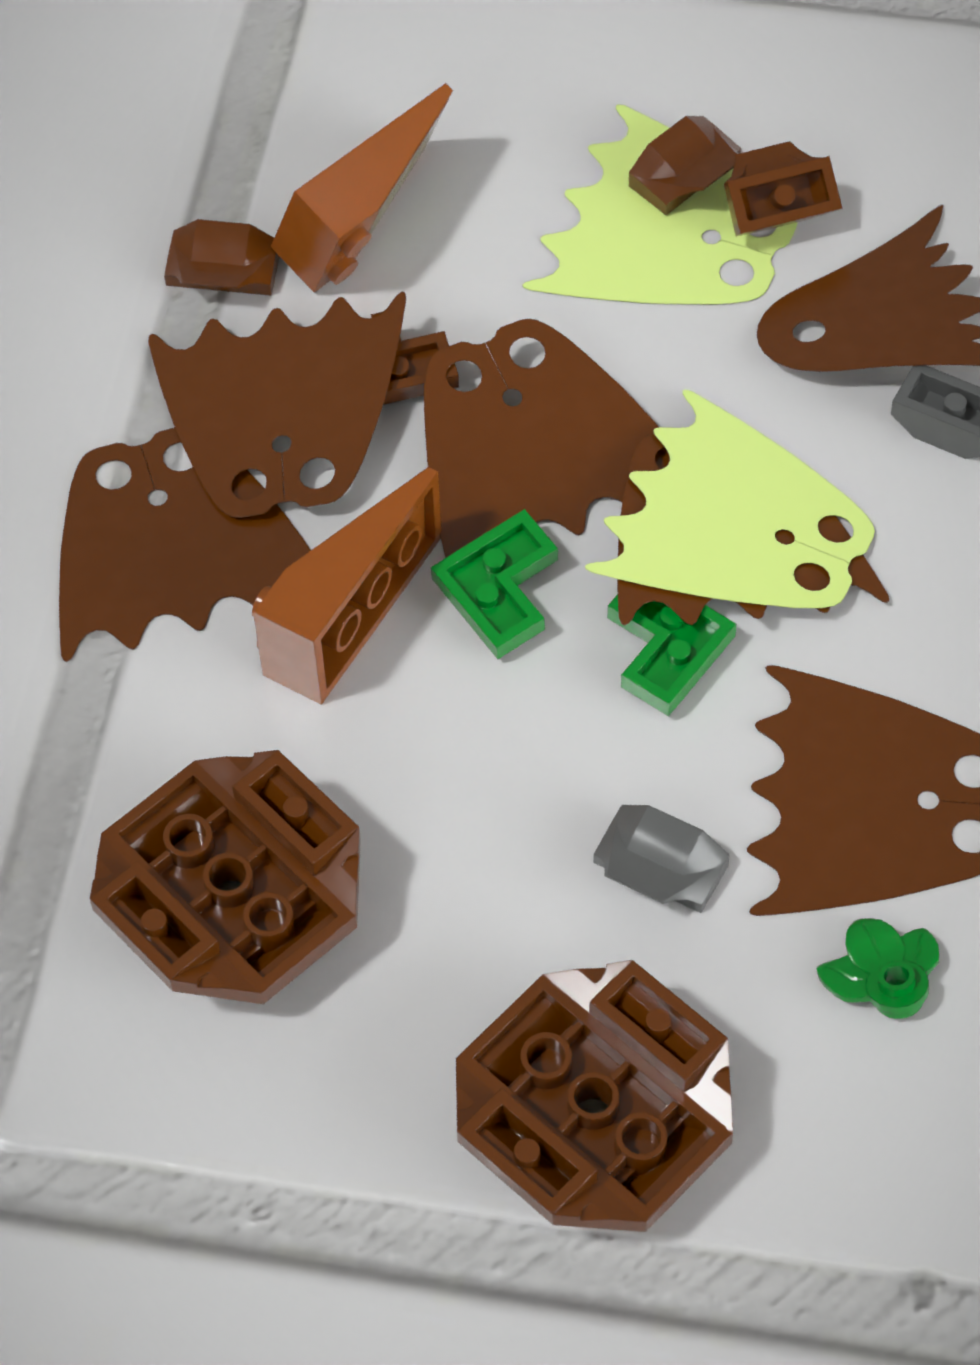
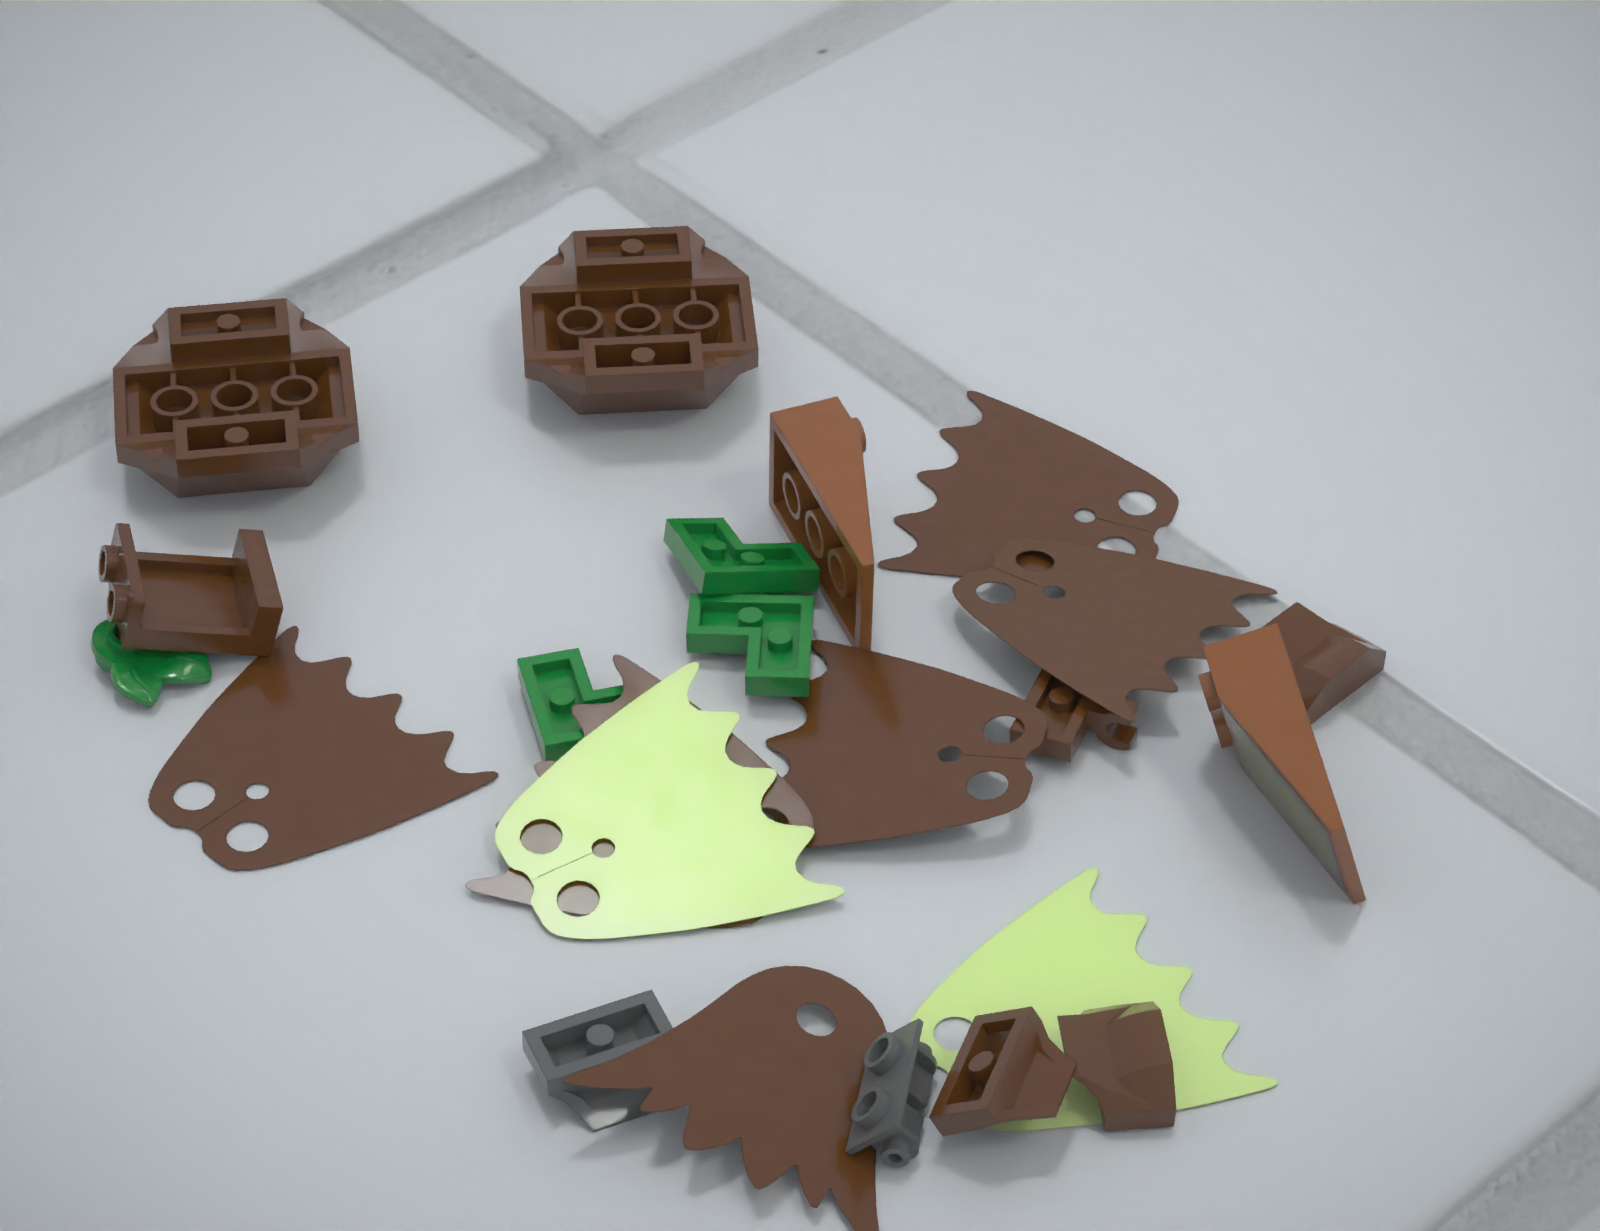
camera: 125 degrees right, 15 degrees down
dark grey slope [593,805,729,913] -> none
none -> reddish brown panel [98,523,284,656]
none -> green plate [663,517,821,595]
none -> dark grey hinge [845,1018,937,1168]

